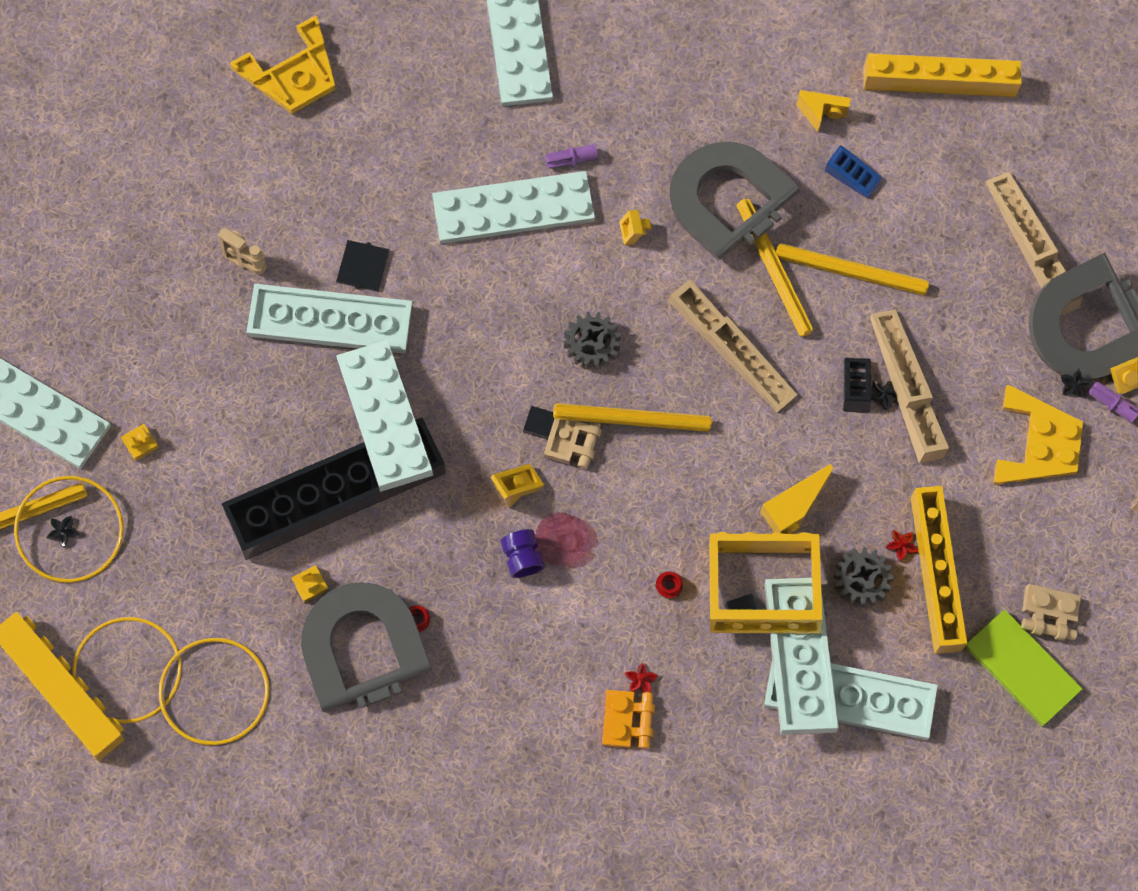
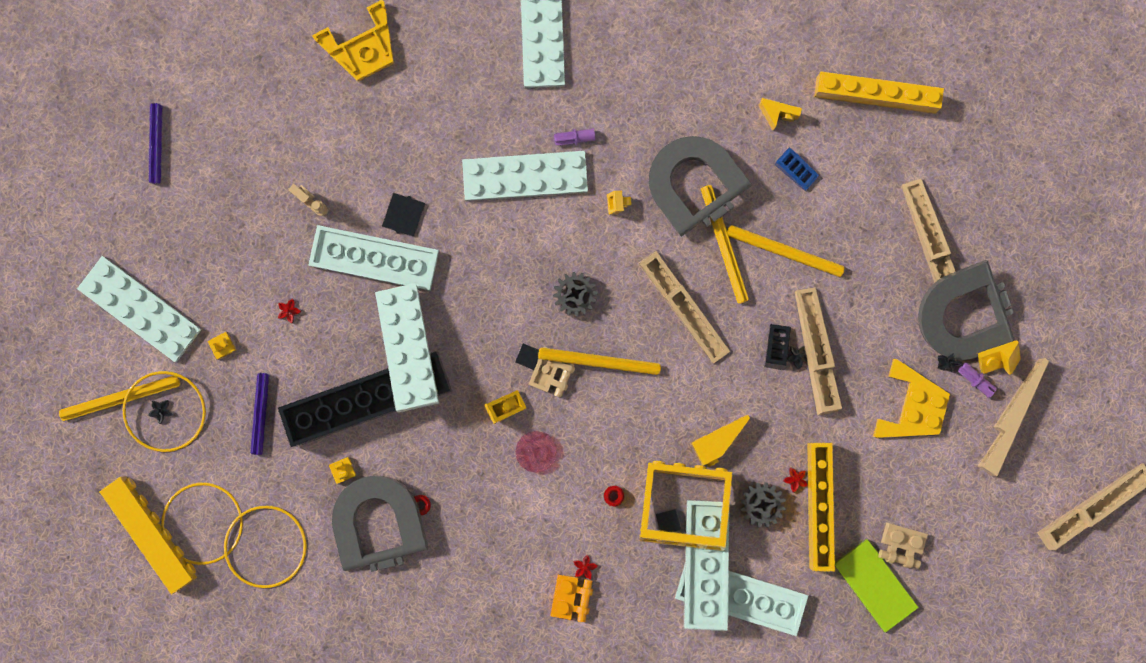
camera: 15 degrees right, 15 degrees up
dark purple wheel [500,529,545,578] -> none
none -> dark purple axle [149,103,162,184]
none -> dark purple axle [250,373,269,455]
none -> red plant [278,299,302,324]

